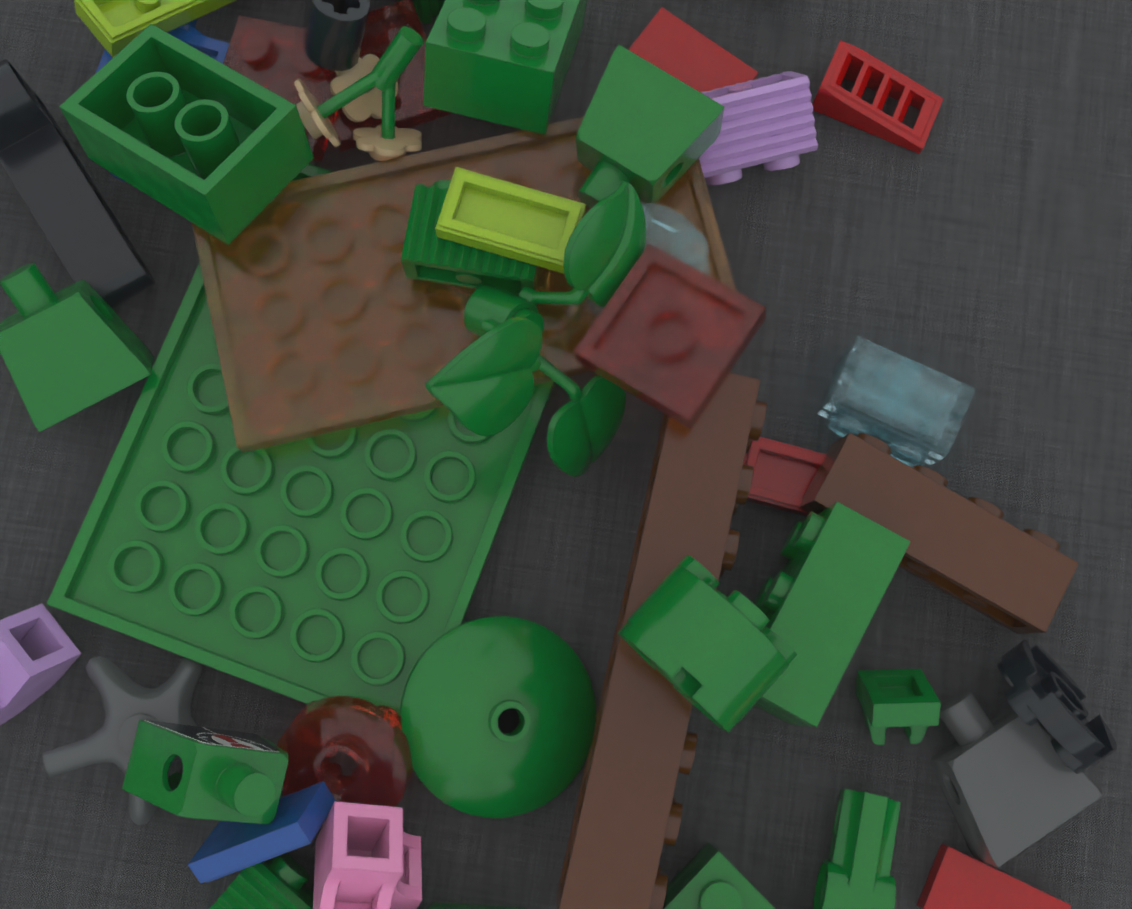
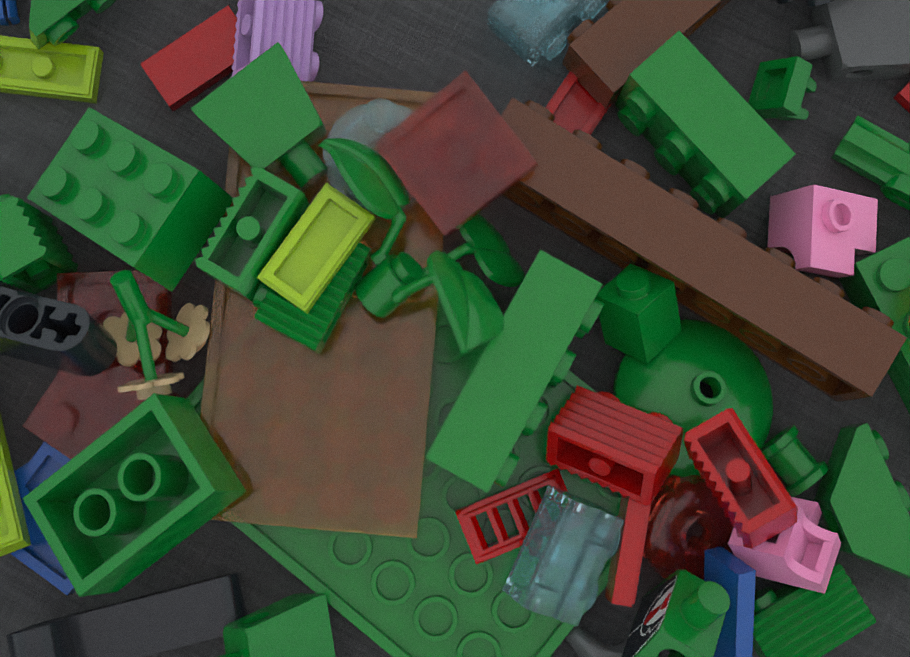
camera: 70 degrees left, 5 degrees up
green brick [618,555,797,733] -> none
none -> green brick [195,166,310,301]
none -> green brick [425,250,604,493]
none -> red slope [455,468,580,565]
none -> clear light blue brick [502,485,625,626]
none -> red brick [546,385,684,506]
none -> green brick [595,264,682,364]
none -> red tile [605,496,651,607]
none -> red brick [684,408,798,549]
none -> green bush [760,424,829,497]
none -> bright pink brick [768,184,878,278]

